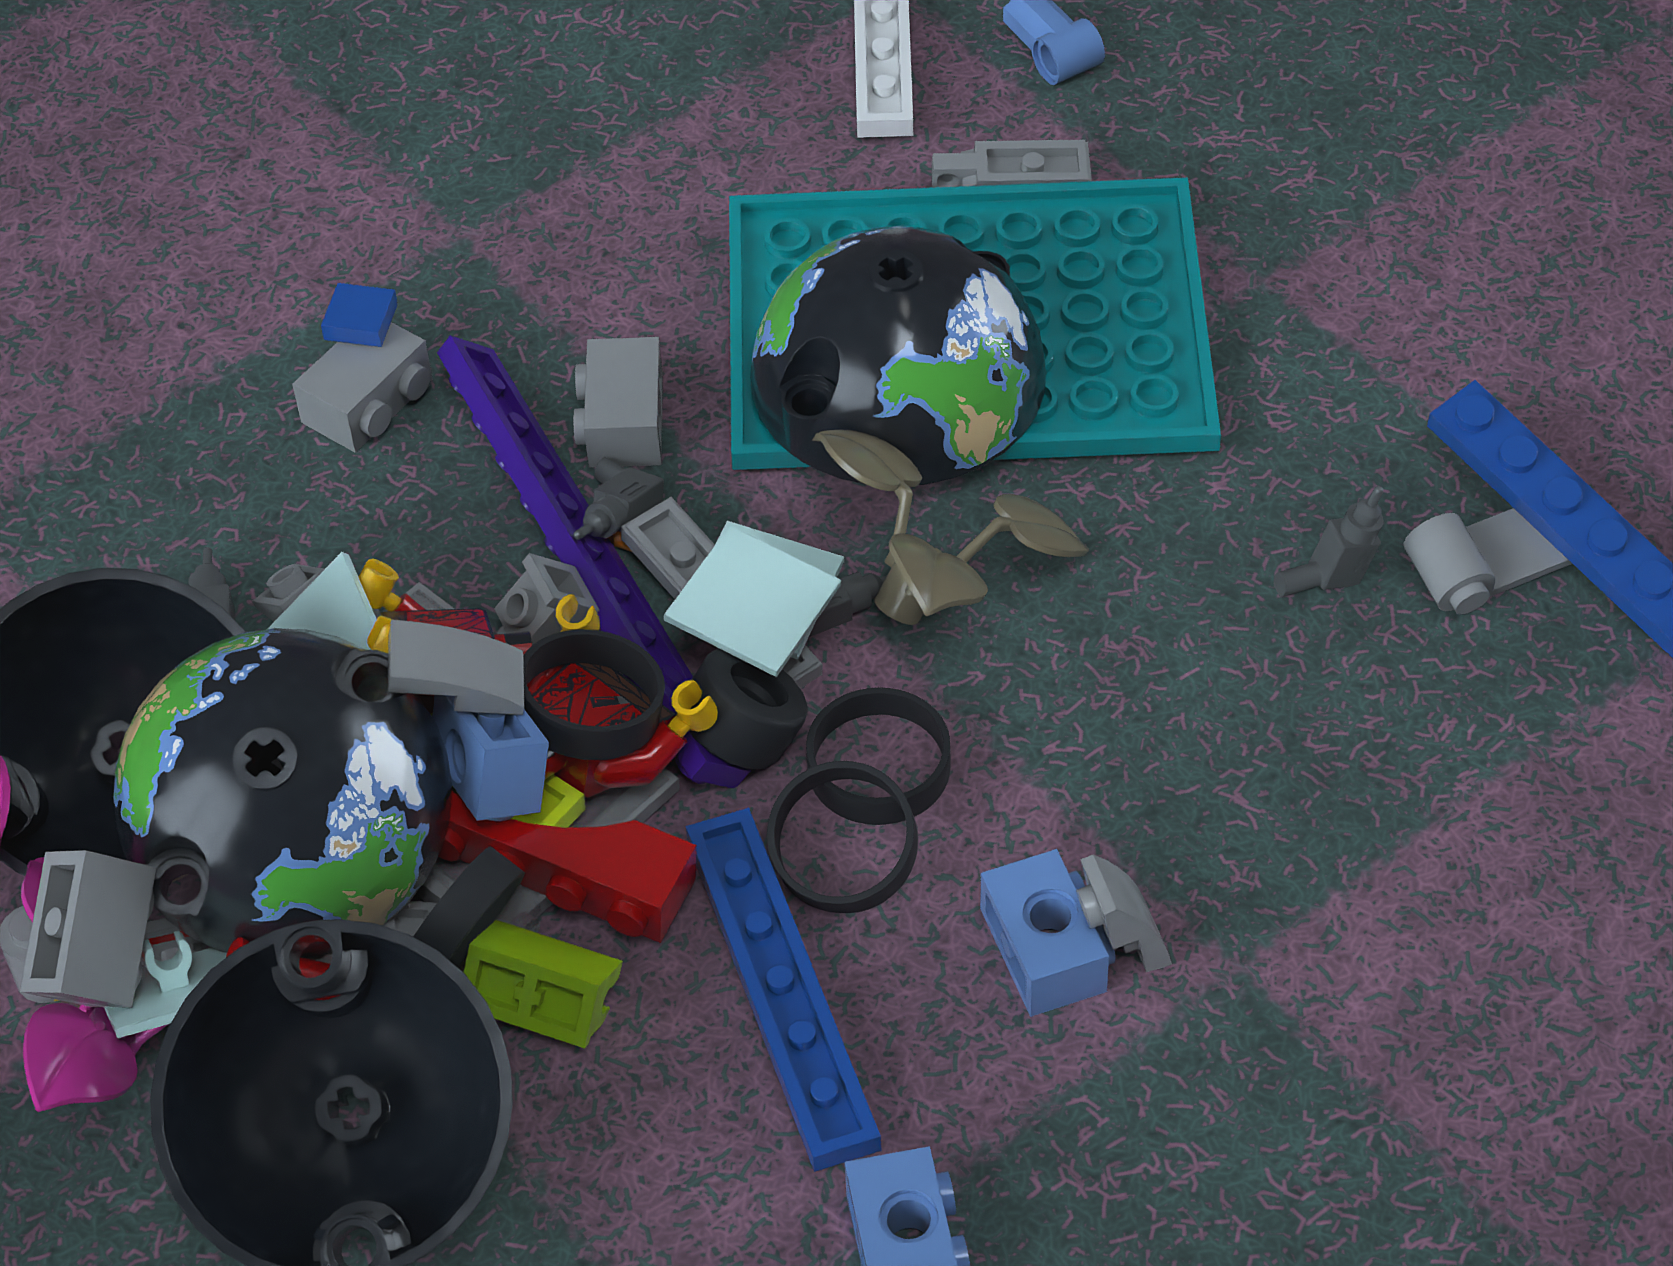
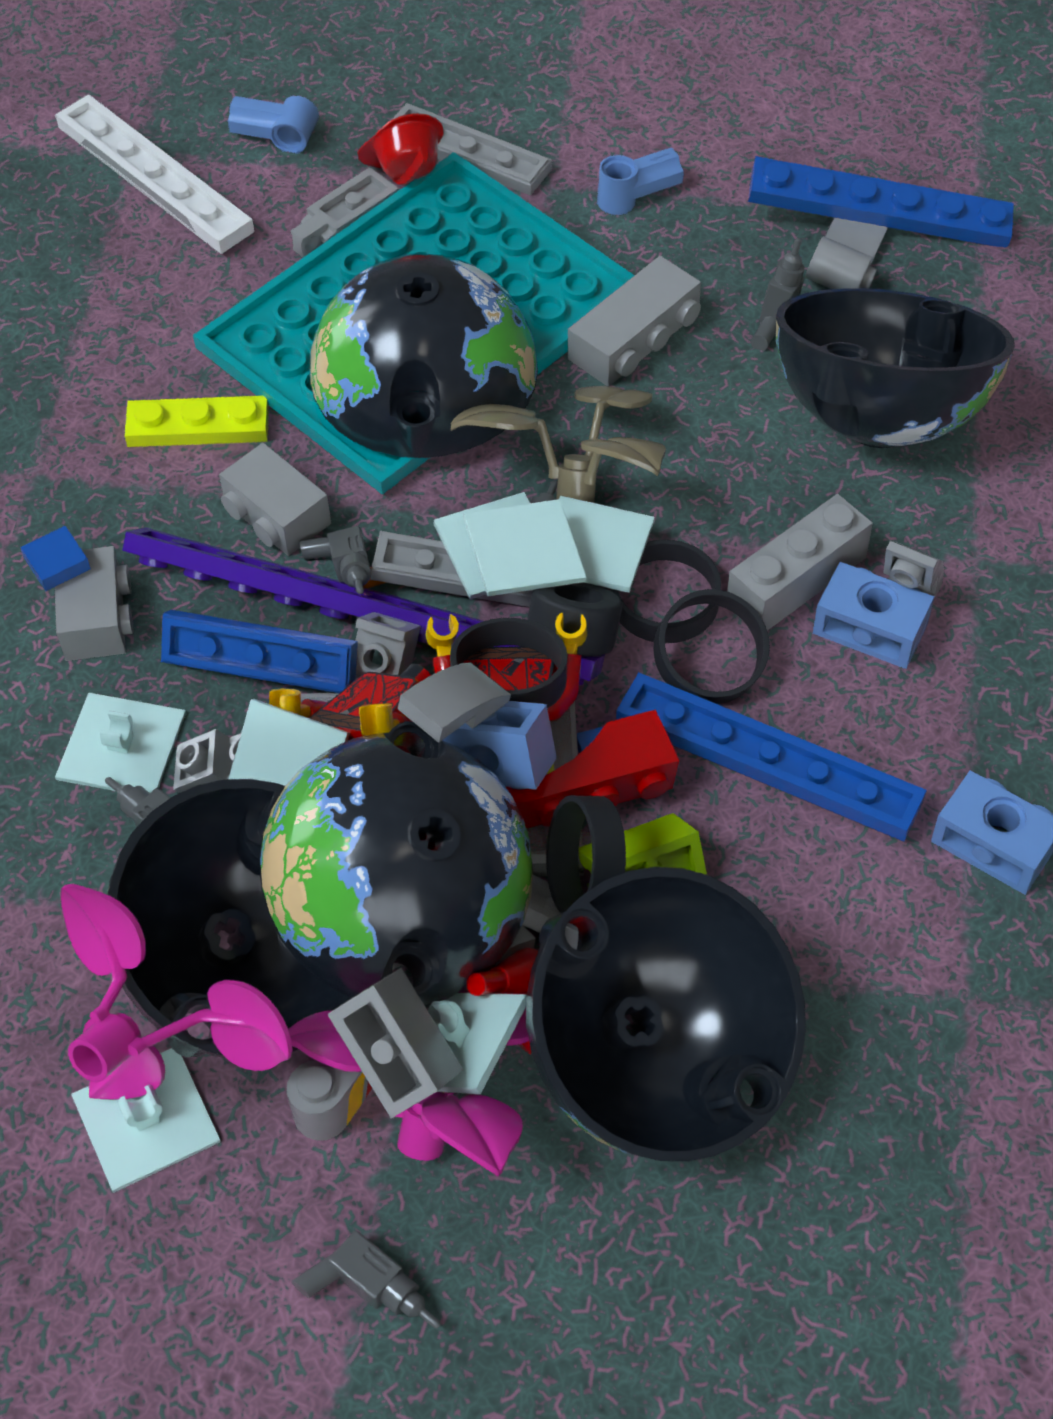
camera: 45 degrees left, 5 degrees up
none -> light aqua piece [55,693,186,793]
none -> neon yellow plate [125,396,269,447]
none -> blue tile [161,610,358,693]
none -> red piece [357,113,444,185]
none -> light grey tile [392,103,552,196]
none -> light aqua piece [559,496,655,593]
none -> light grey brick [568,256,701,386]
none -> medium blue piece [597,147,684,215]
none -> light grey brick [727,493,873,631]
none -> black piece [776,288,1015,448]

